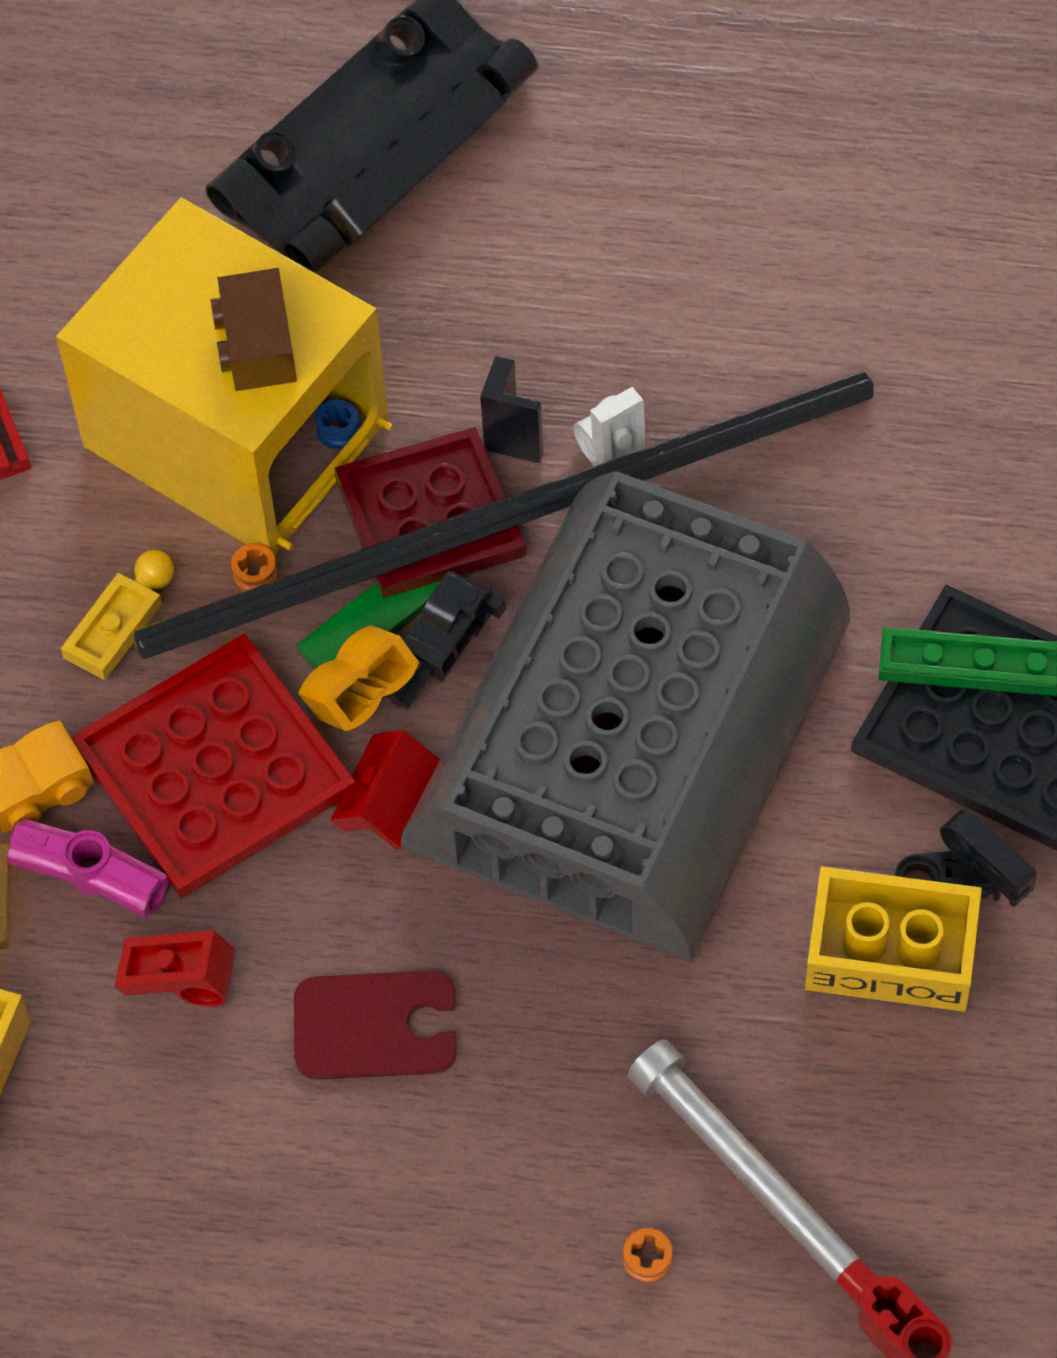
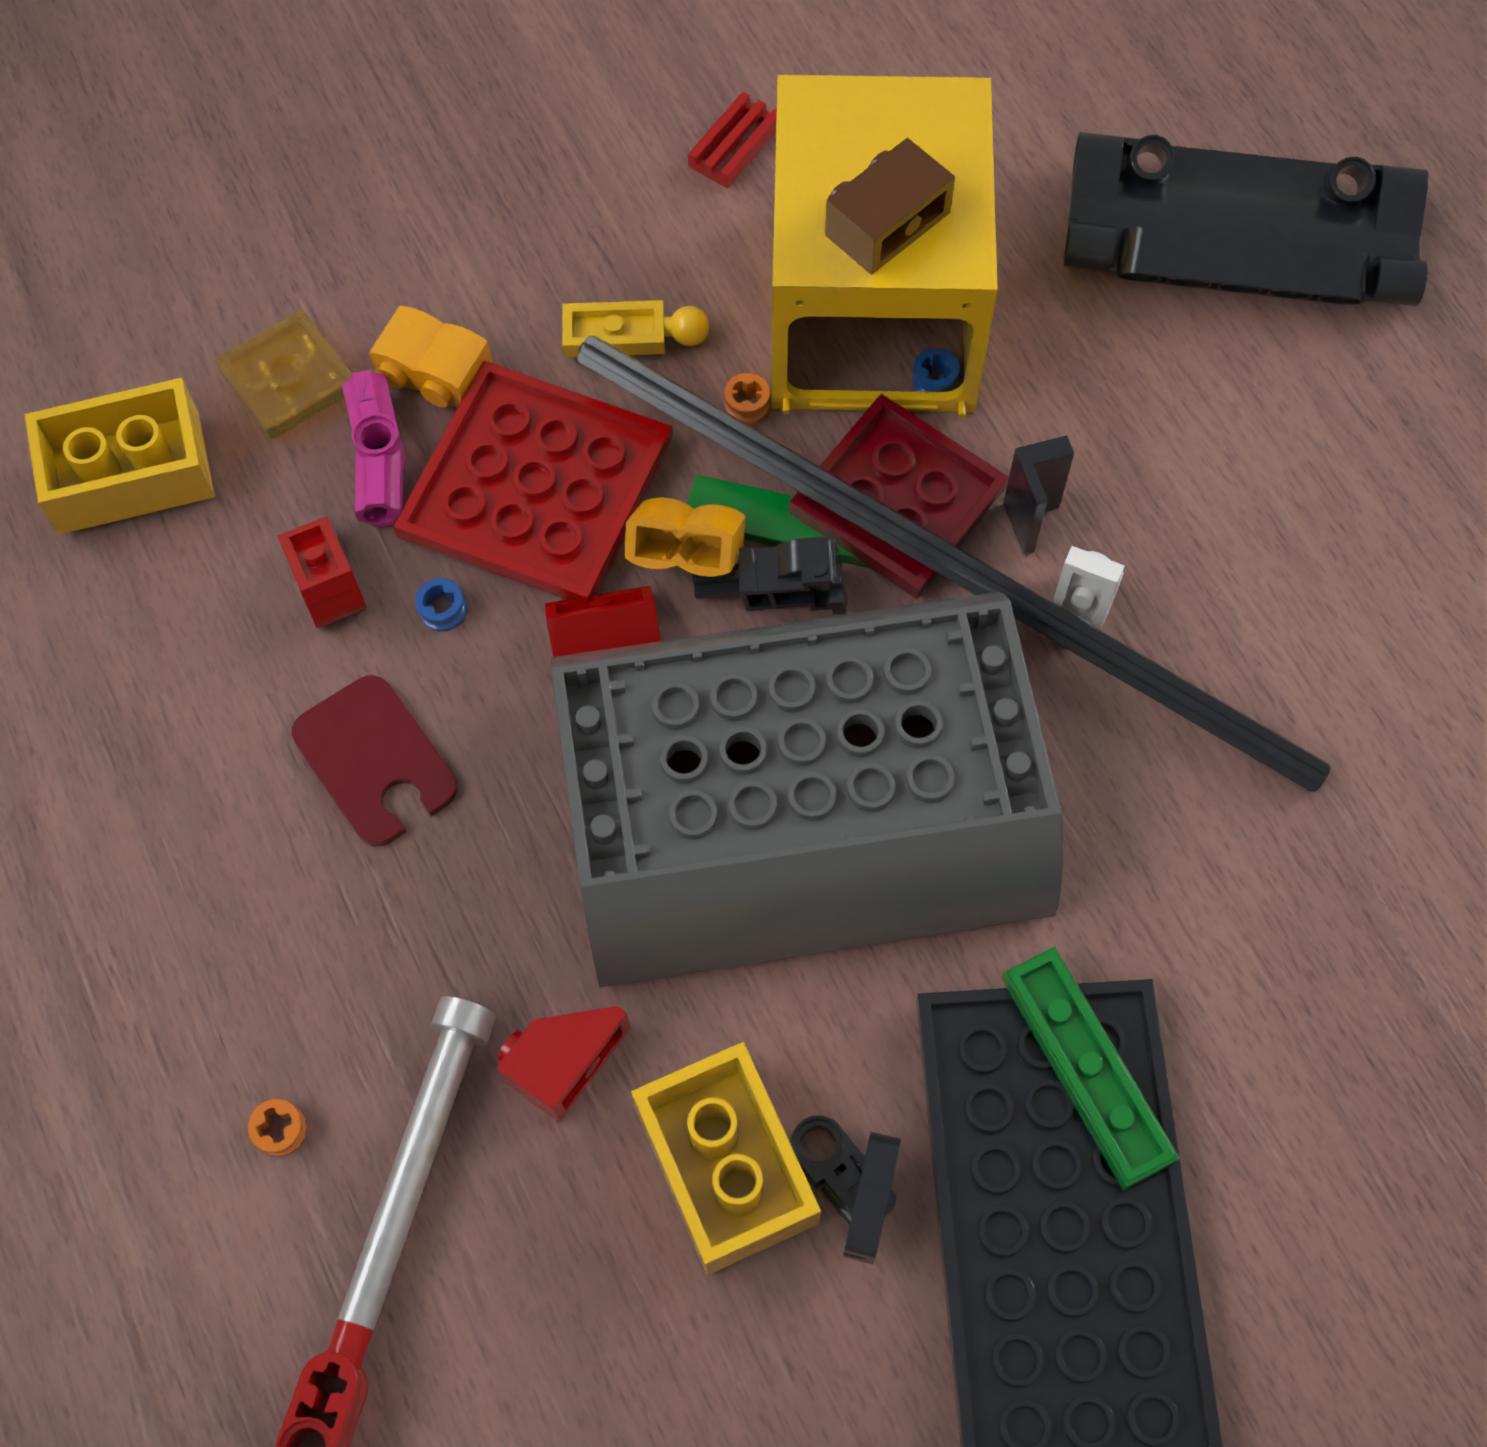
camera: 55 degrees right, 5 degrees up
none -> blue bush [415,578,468,631]
none -> red slope [496,1006,630,1123]

